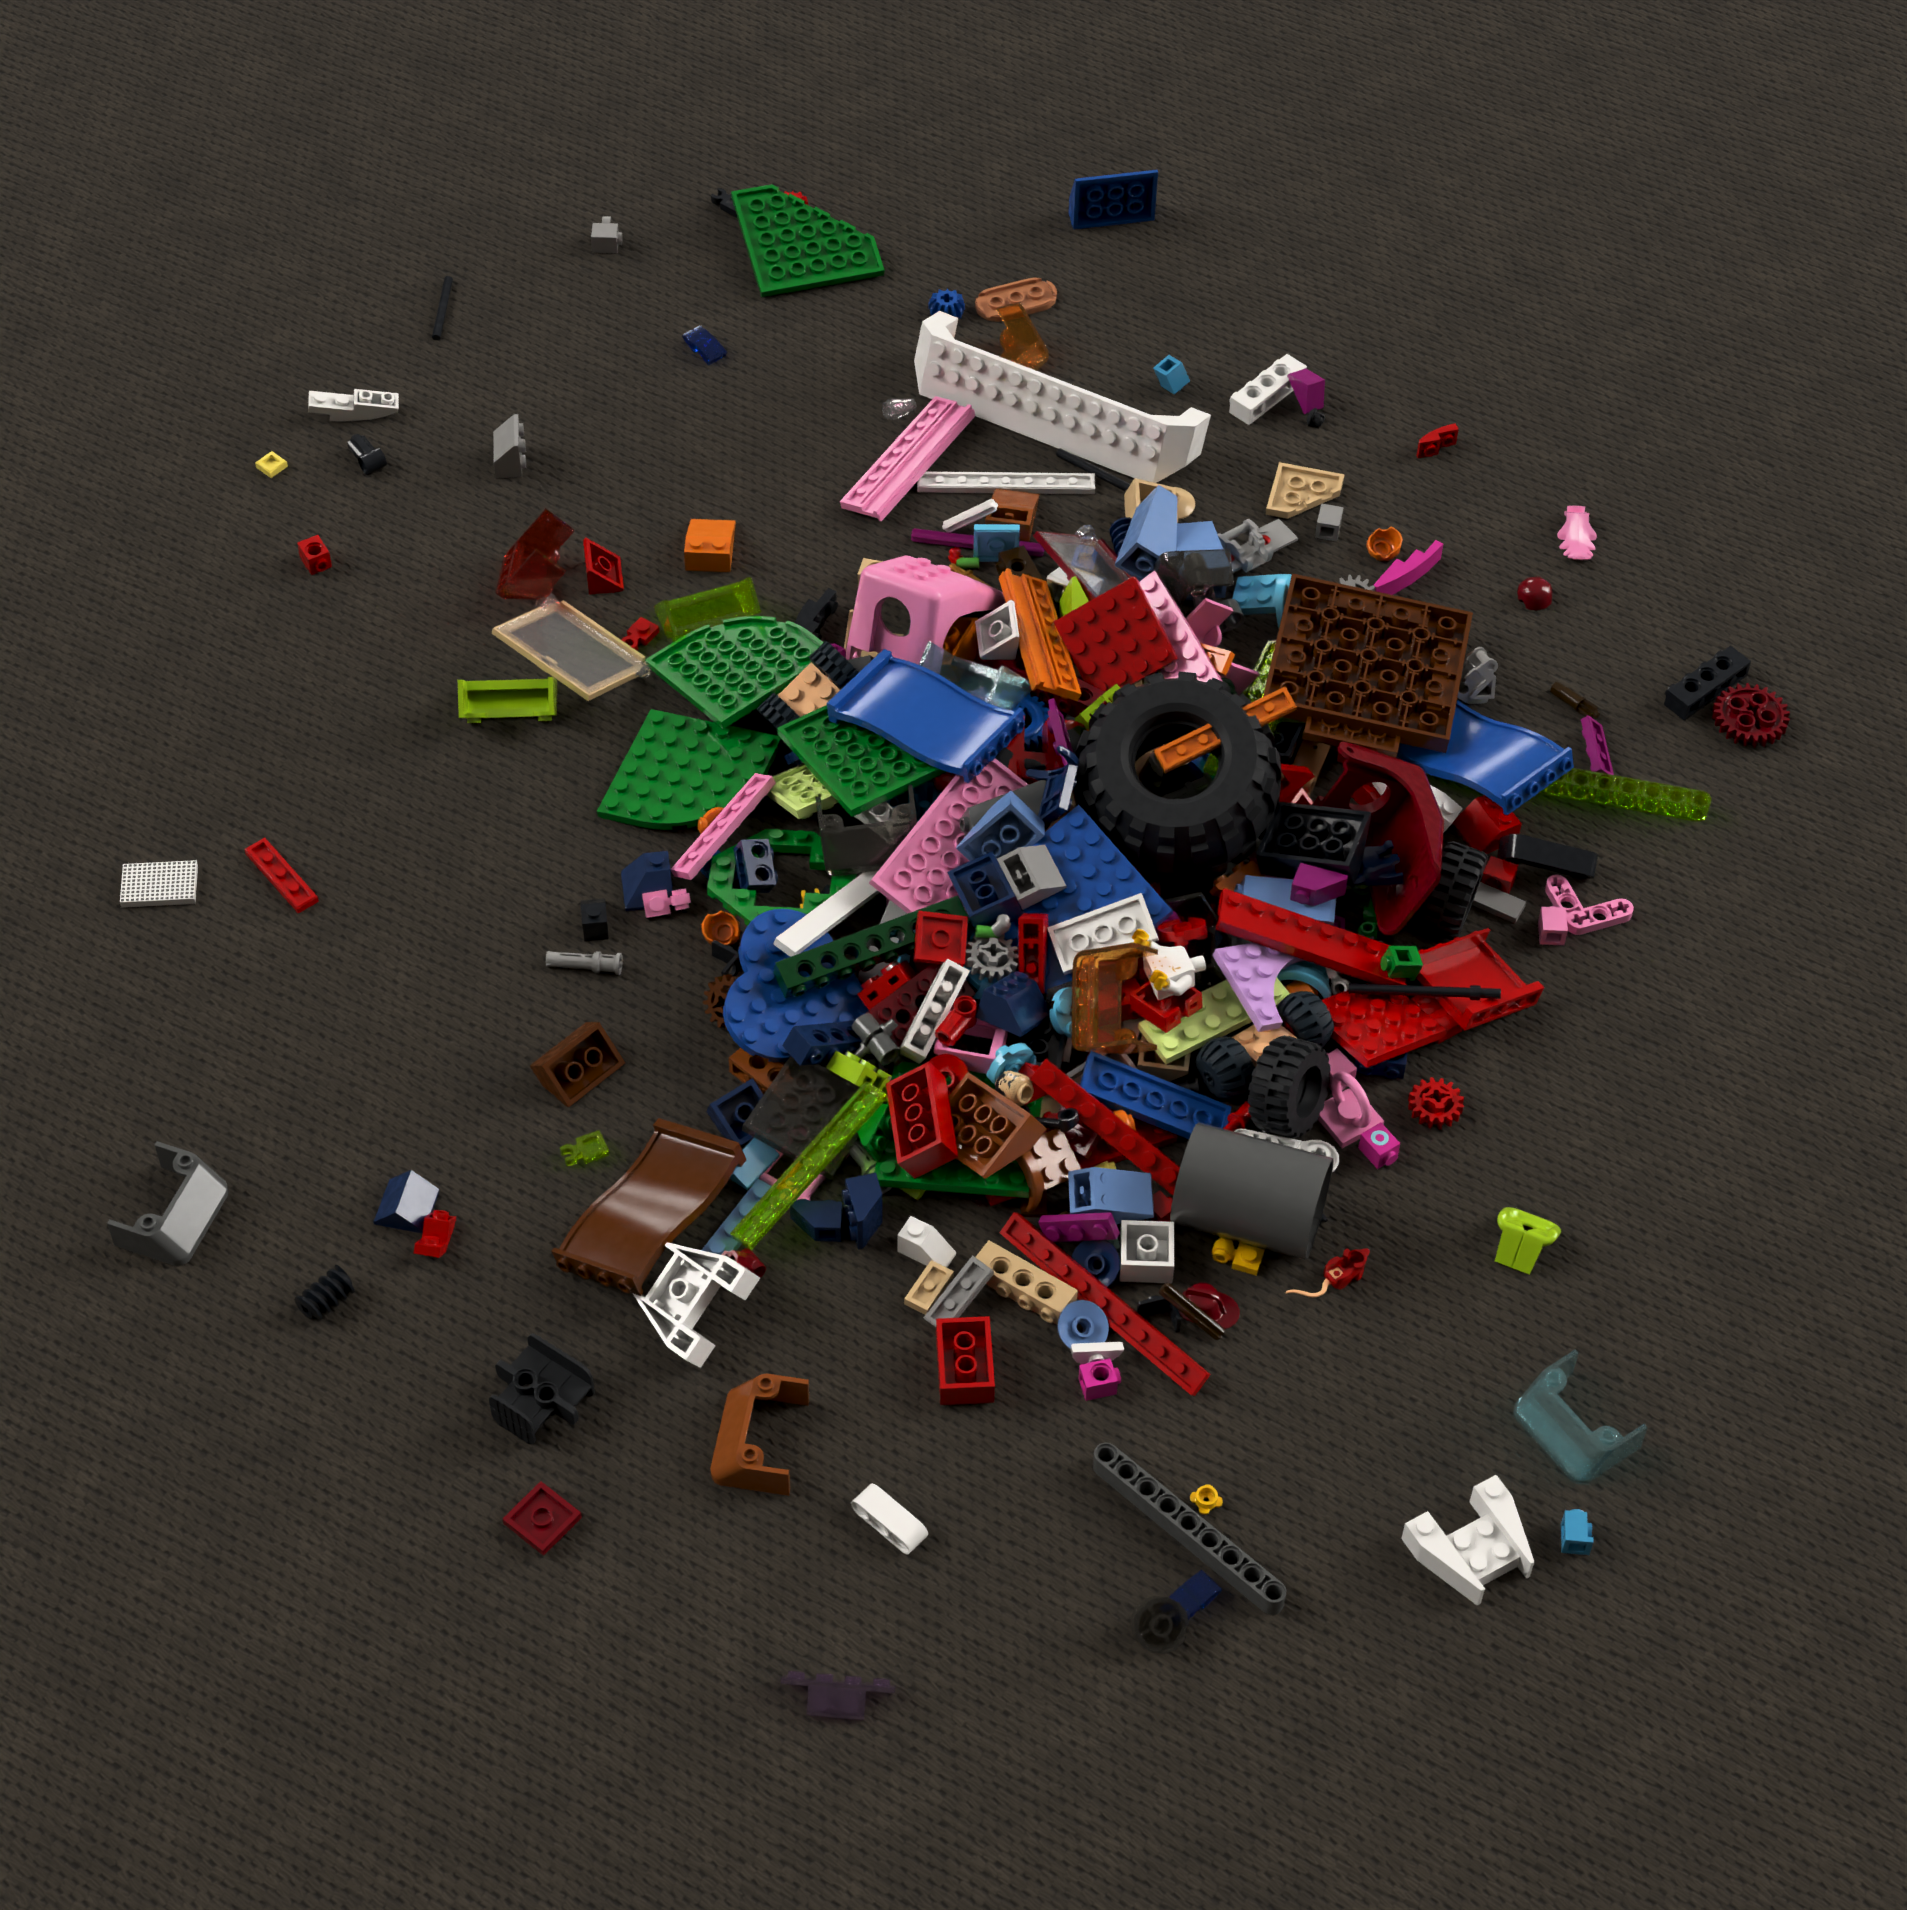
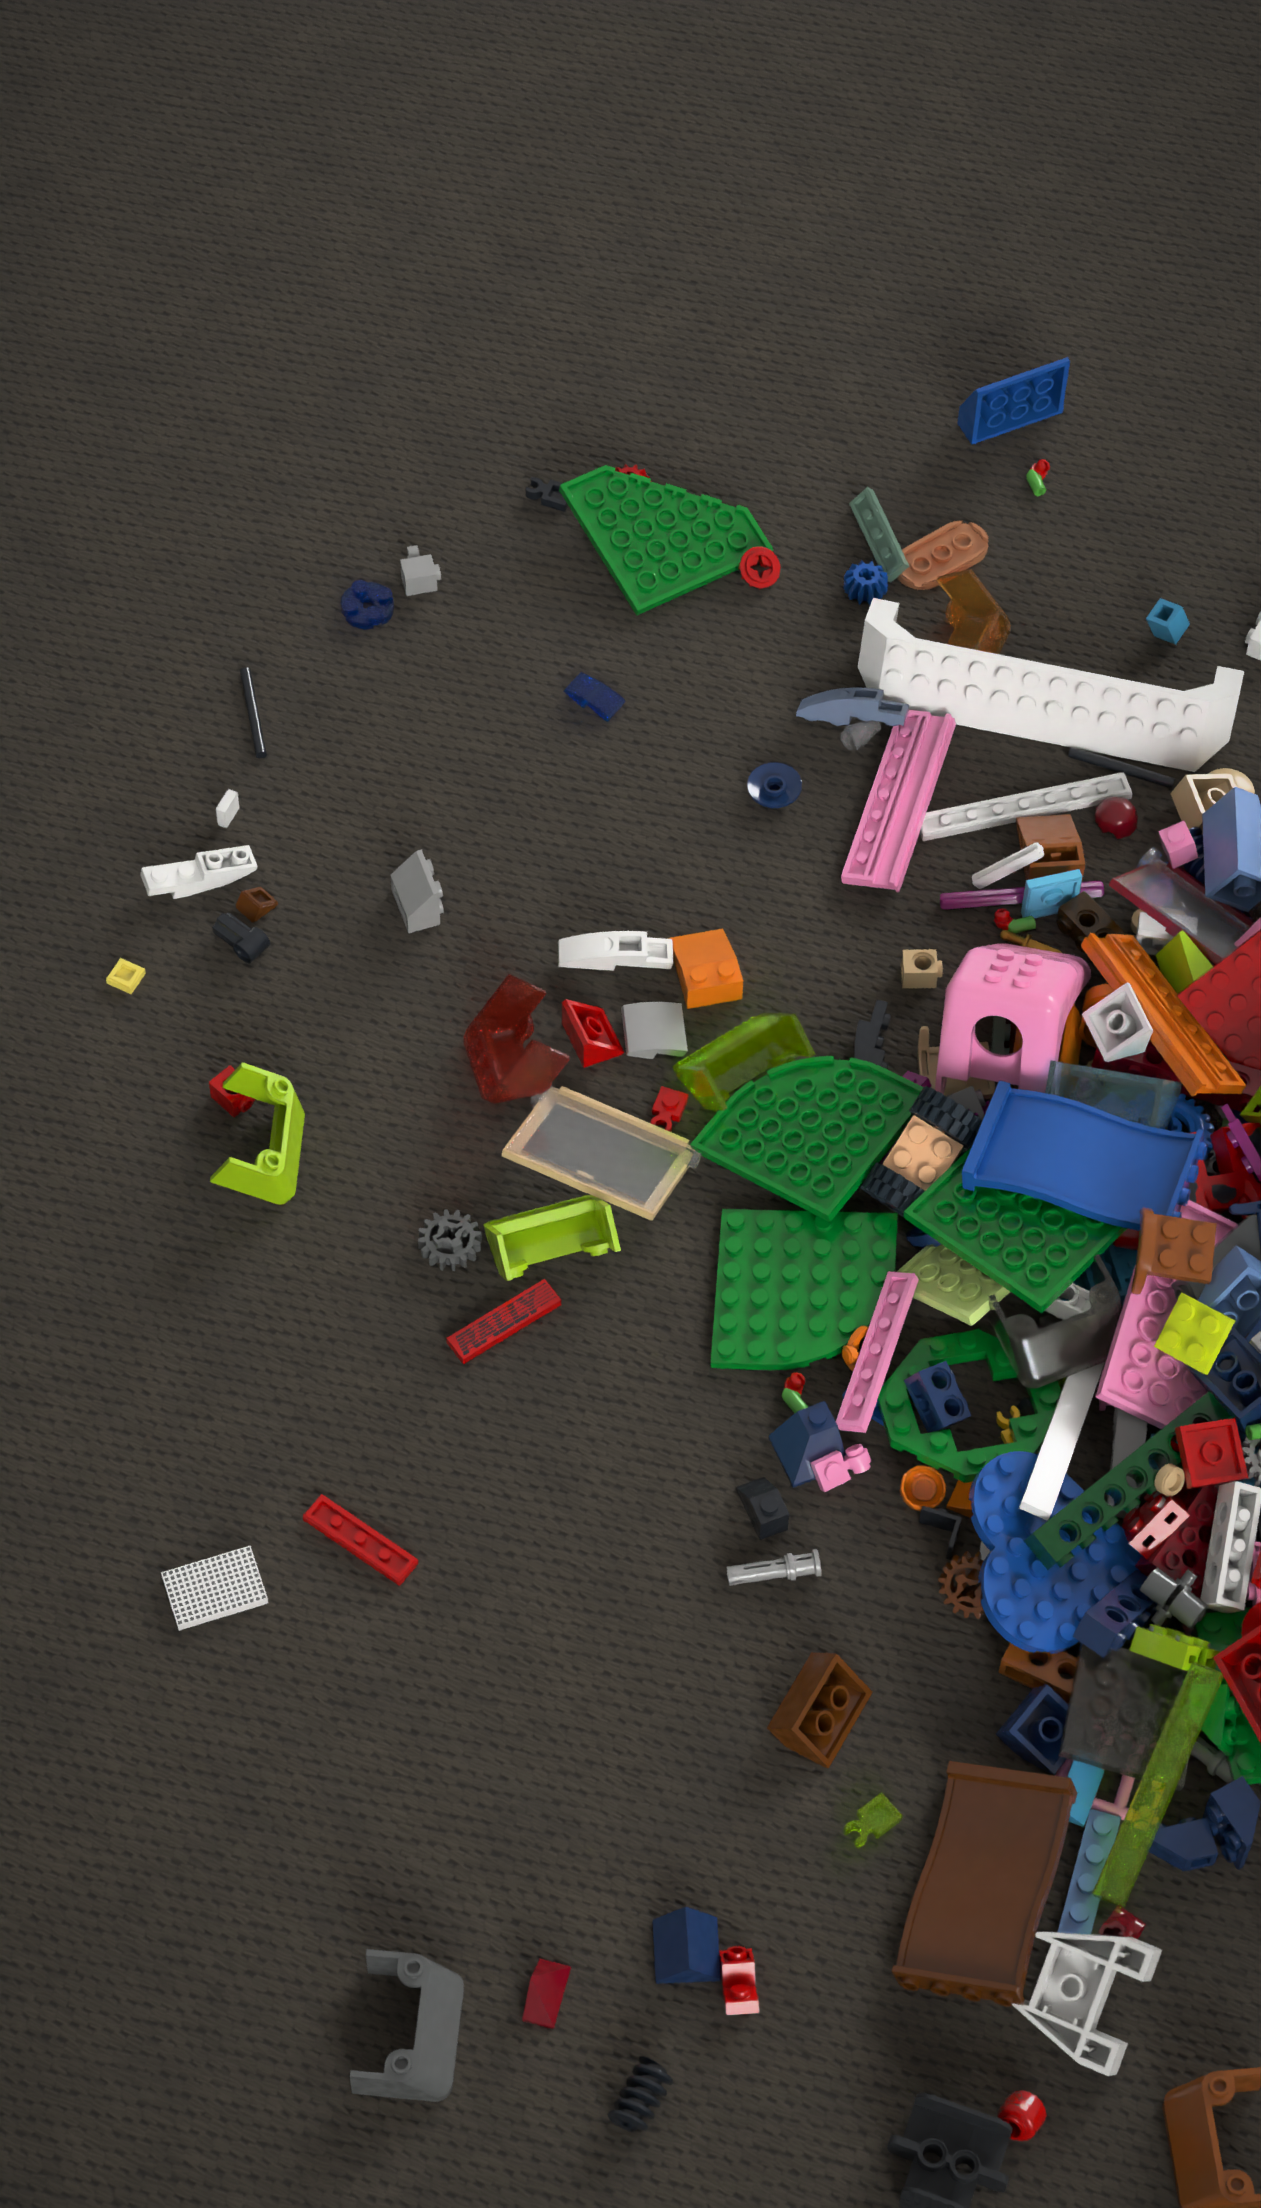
camera: 15 degrees left, 5 degrees up
none -> lime windscreen [210,1062,305,1205]
none -> white tile [216,789,239,828]
none -> reddish brown slope [236,886,279,923]
none -> clear blue plate [341,580,394,630]
none -> dark grey gear [418,1209,482,1271]
none -> red tile [446,1279,561,1364]
none -> dark red slope [522,1959,571,2029]
none -> white slope [558,931,673,971]
none -> light grey slope [621,1002,688,1059]
none -> red gear [739,546,780,589]
none -> dark blue dish [747,762,802,808]
none -> arm [782,1372,808,1414]
none -> sand blue slope [796,687,909,726]
none -> sand green tile [849,487,909,583]
none -> red head [997,2090,1046,2141]
none -> bright green arm [1026,459,1050,496]
none -> dark red hair [1094,797,1138,839]
none -> dark orange piece [1131,1208,1217,1295]
none -> neon yellow plate [1154,1292,1235,1375]
none -> tan tile [1155,1464,1185,1497]
none -> bright pink brick [1158,821,1199,869]

